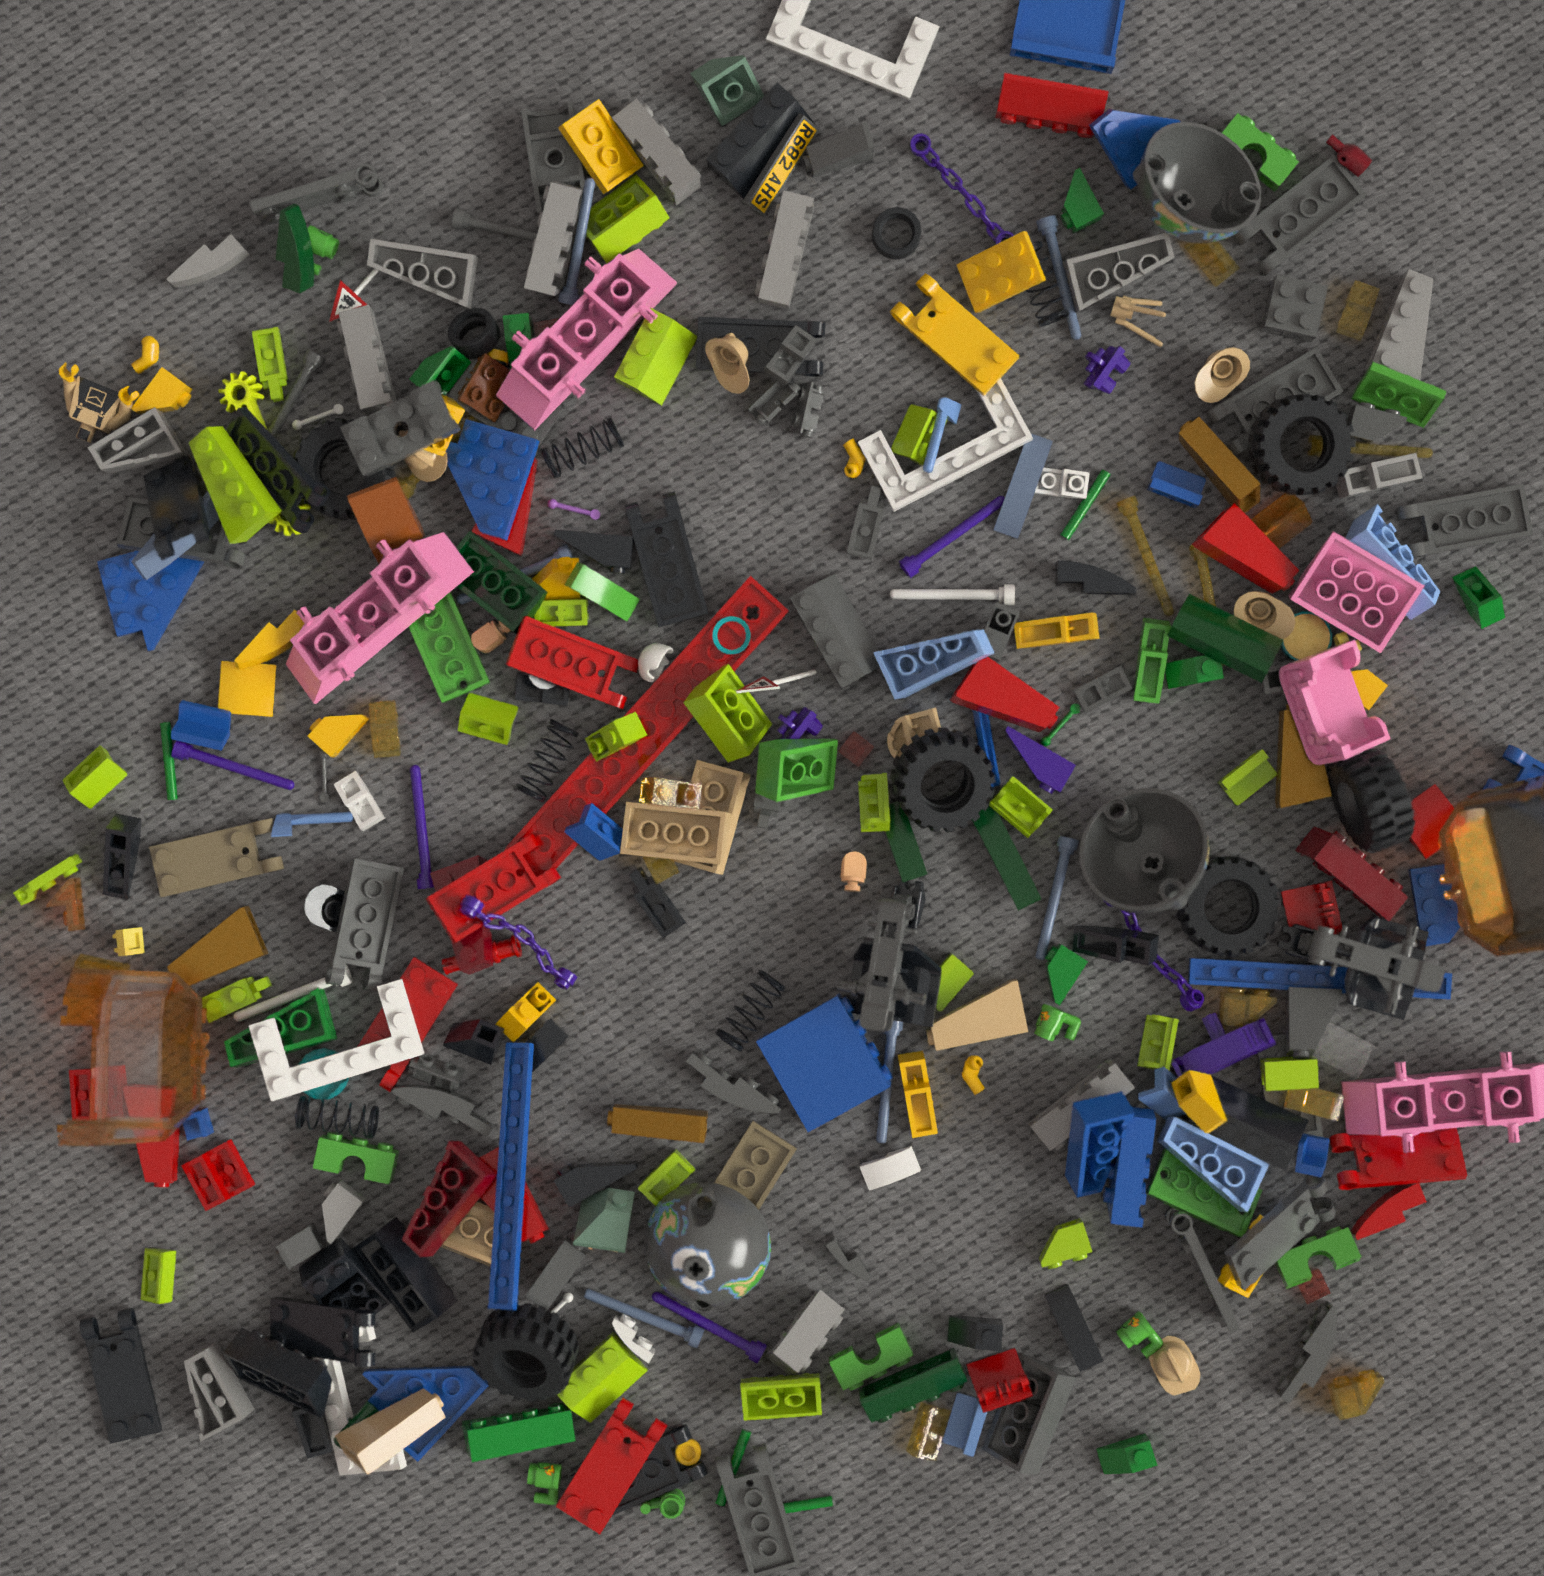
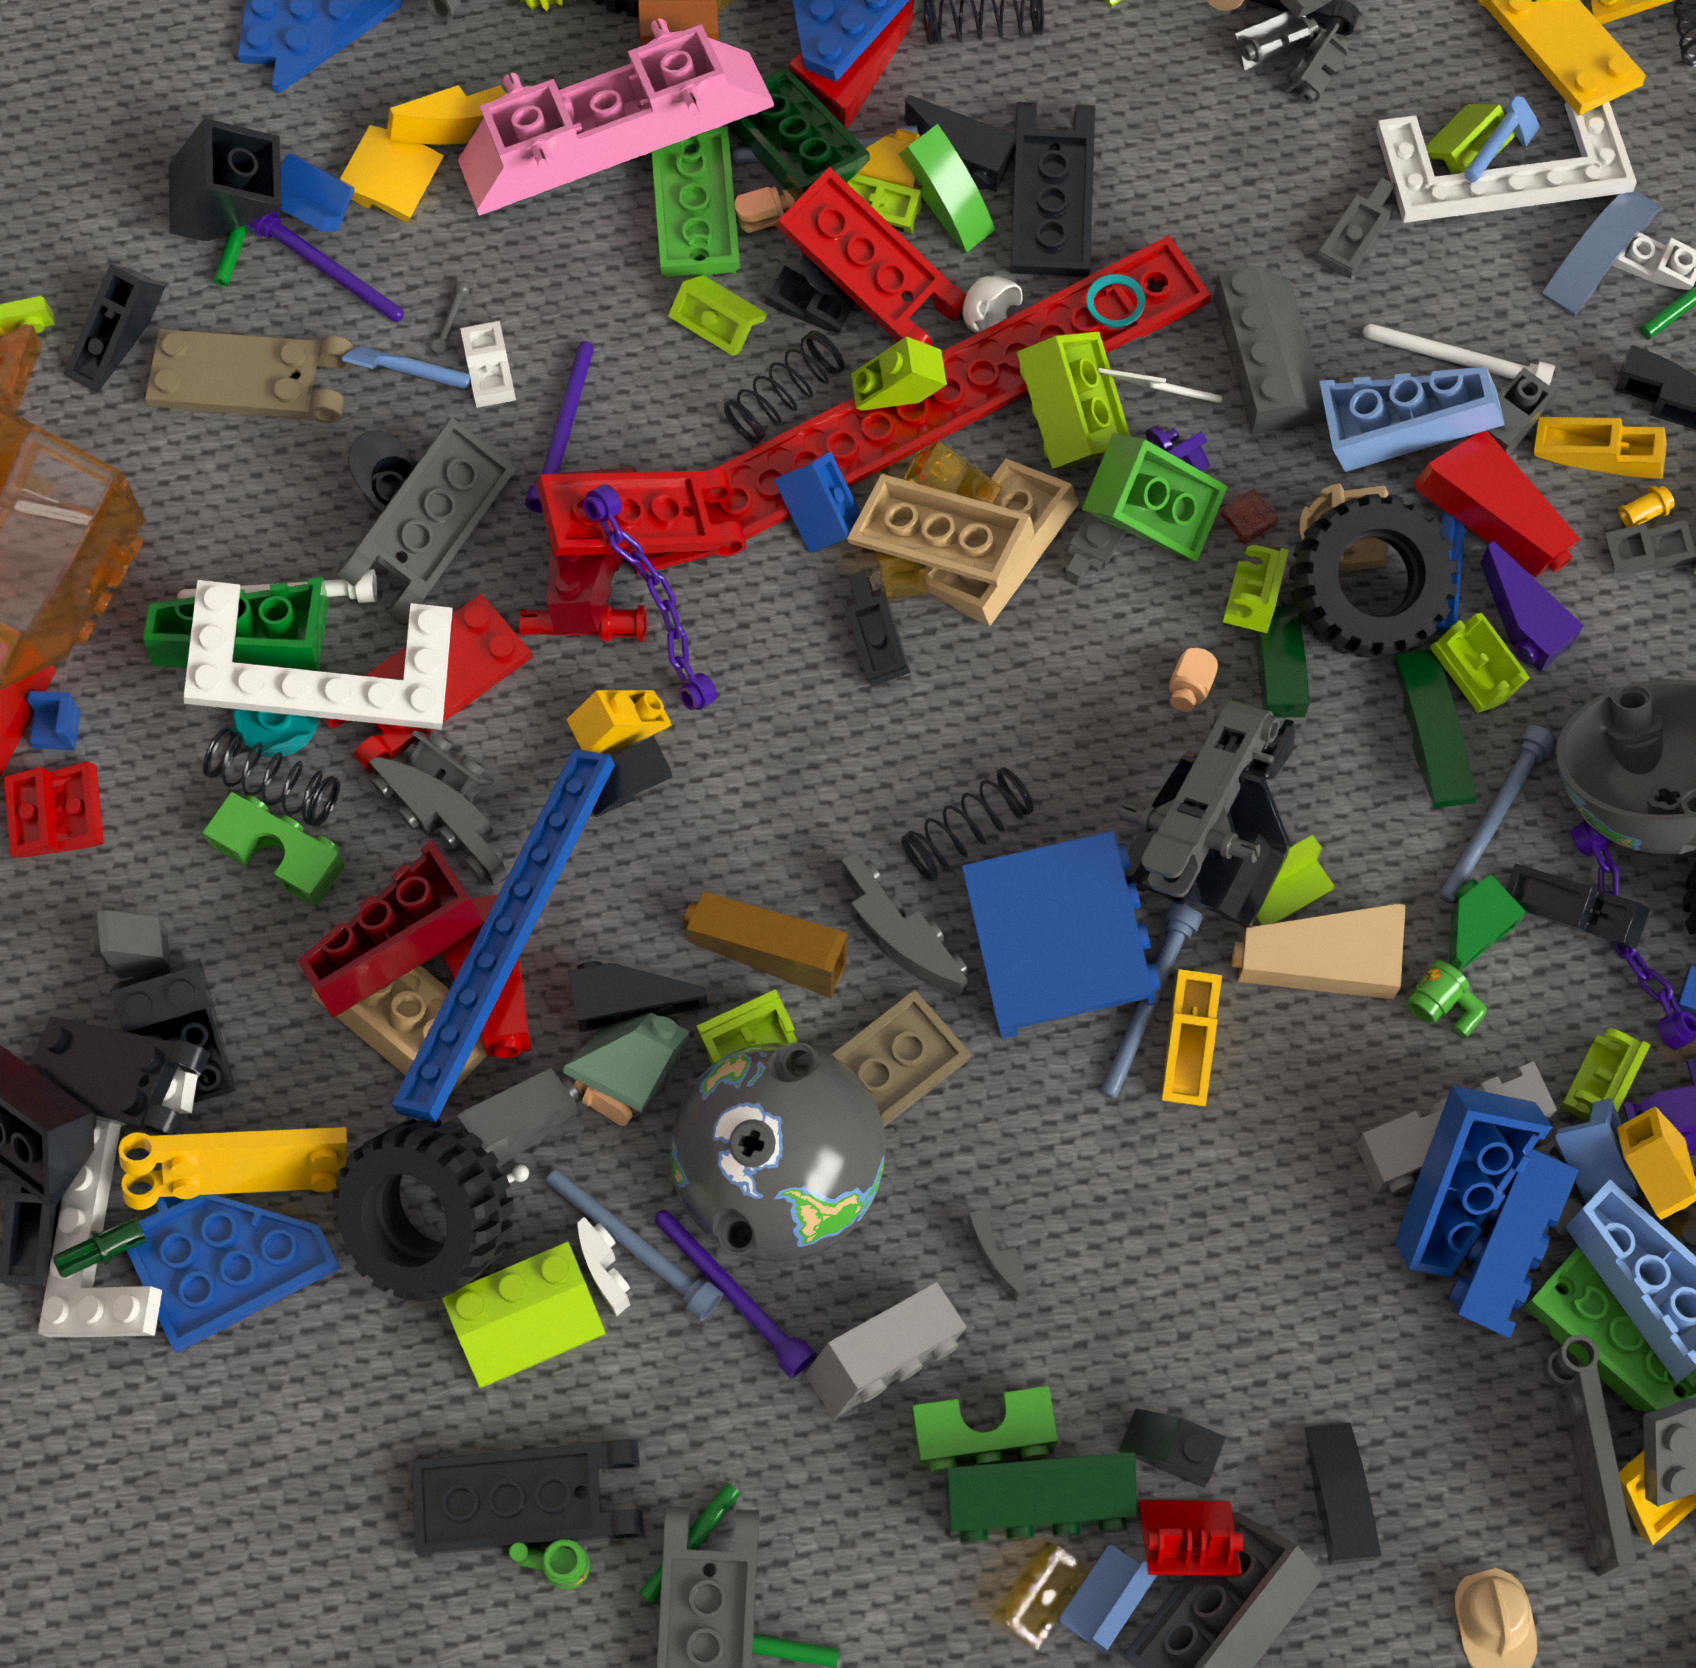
camera: 20 degrees right, 20 degrees down
lime panel [62,745,127,809] -> none
light yellow tile [112,927,145,956] -> none
pearl gold slope [167,906,269,991] -> none
lime hinge [198,976,272,1023] -> none
yellow slope [308,715,369,757] -> none
light grey slope [322,1180,367,1244] -> none
tan slope [335,1388,446,1475] -> none
black slope [352,1216,458,1332] -> none
clear yellow slope [369,700,401,758] -> none
black slope [443,1019,504,1065] -> none
green wedge [462,1403,575,1462] -> none
bright green piece [527,1462,562,1505] -> none
medium lavender hinge [547,499,600,520] -> none
red hinge [556,1397,667,1534] -> none
yellow tile [675,1438,701,1466] -> none
lime slope [740,1373,822,1421] -> none
yellow arm [843,438,865,478] -> none
white slope [860,1146,921,1190] -> none
dark purple piece [898,496,1005,578] -> none
yellow arm [962,1056,985,1095] -> none
lime slope [1039,1218,1092,1269] -> none
green hinge [1041,704,1081,747] -> none
bright green piece [1116,1311,1163,1358] -> none
none -> yellow hinge [118,1127,347,1210]
none -> black slope [169,118,282,241]
none -> yellow pin [1618,486,1675,528]

